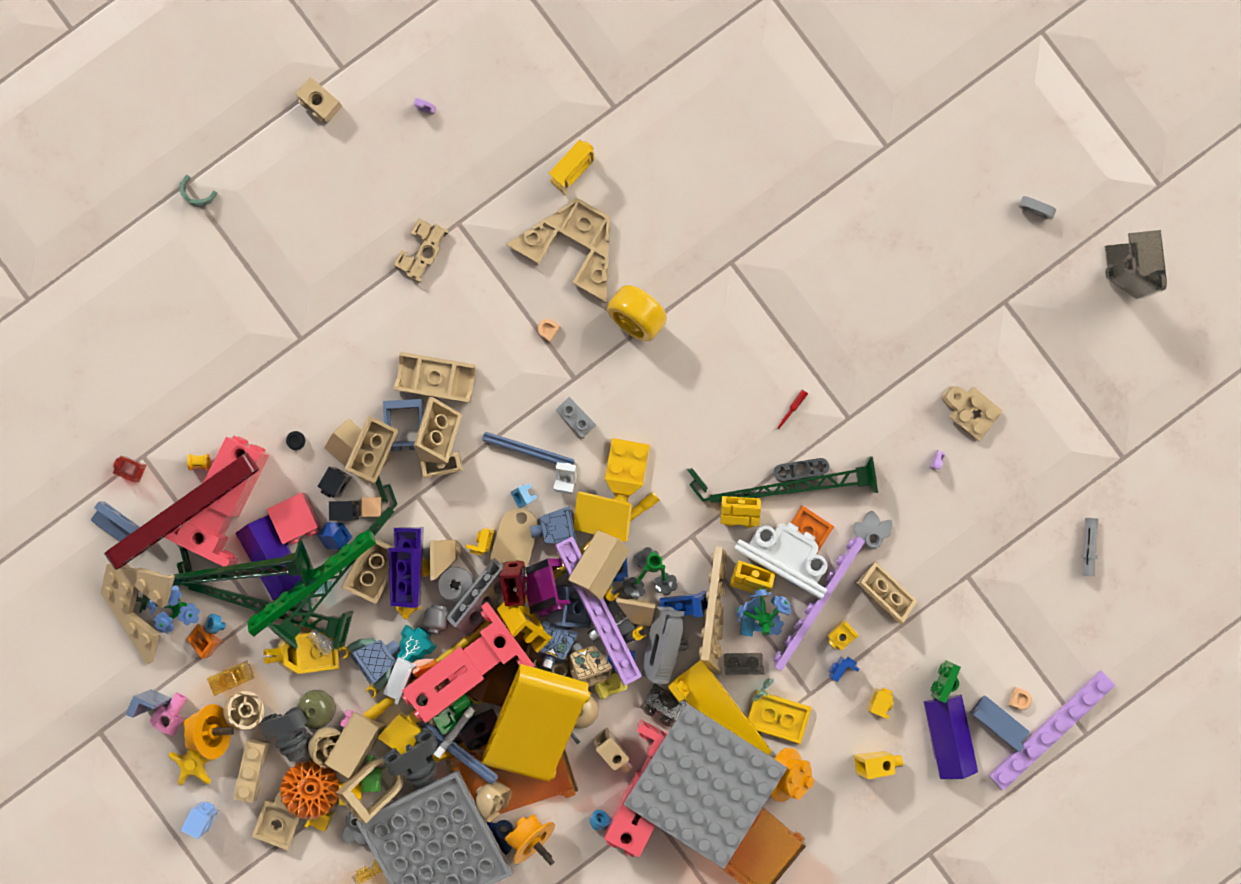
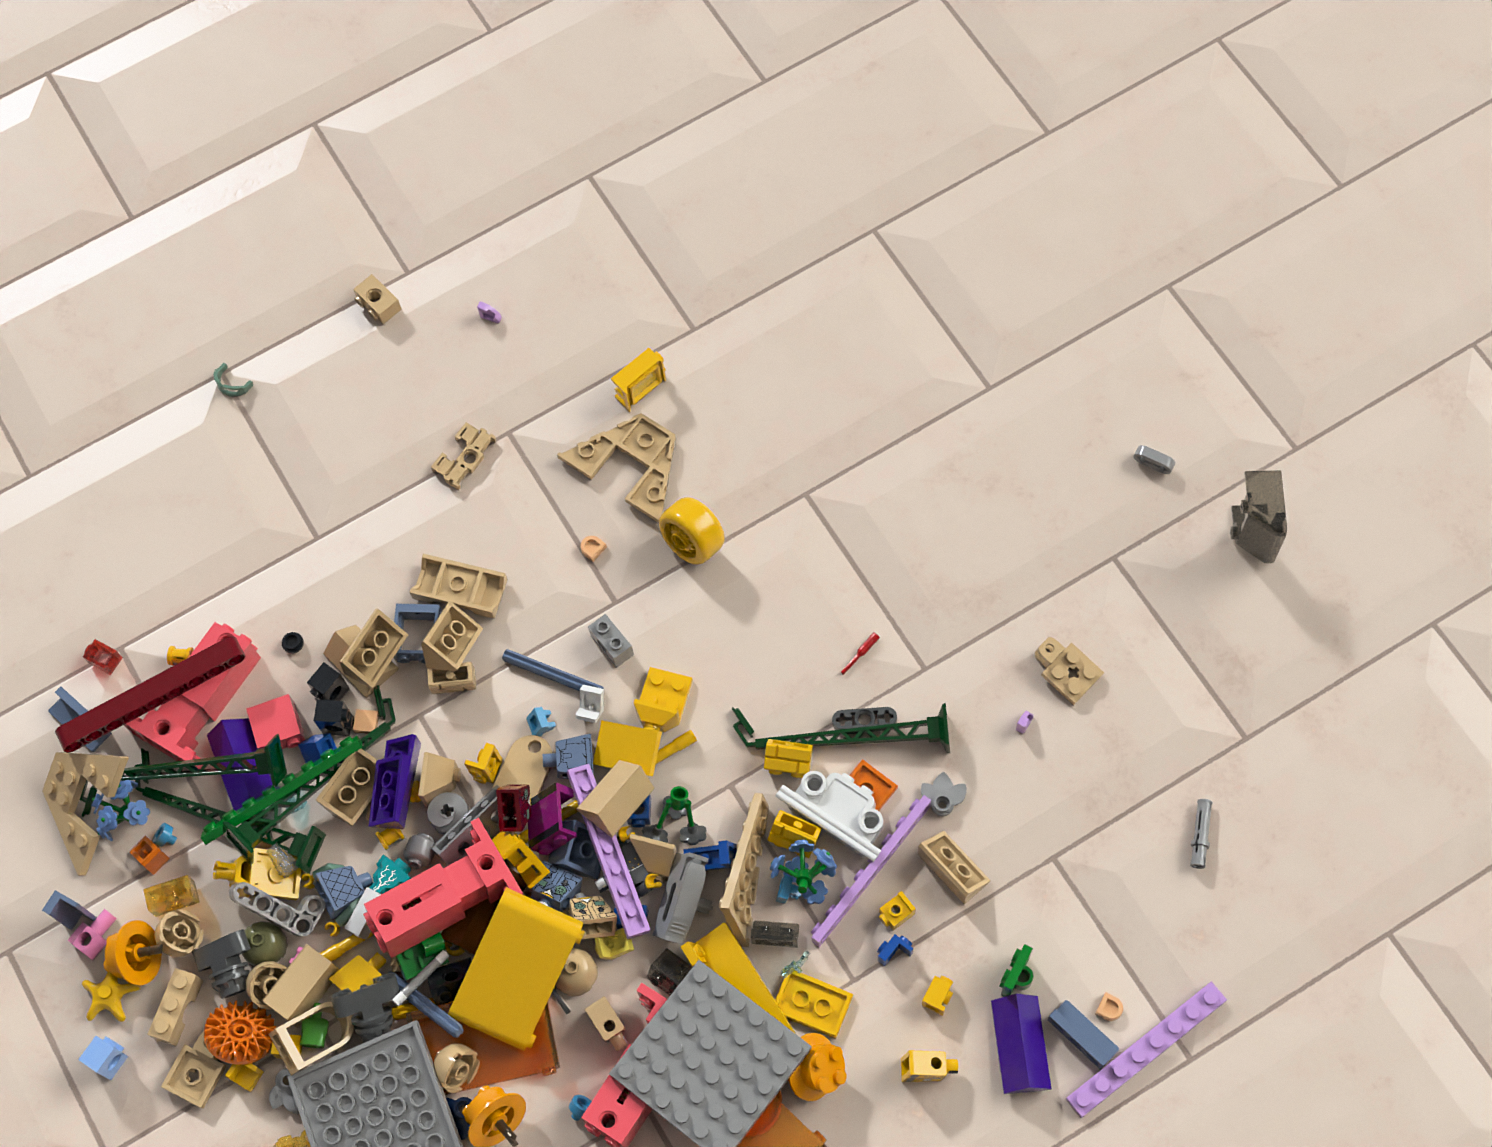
camera: 10 degrees right, 20 degrees down
none -> light grey beam [229,882,325,936]

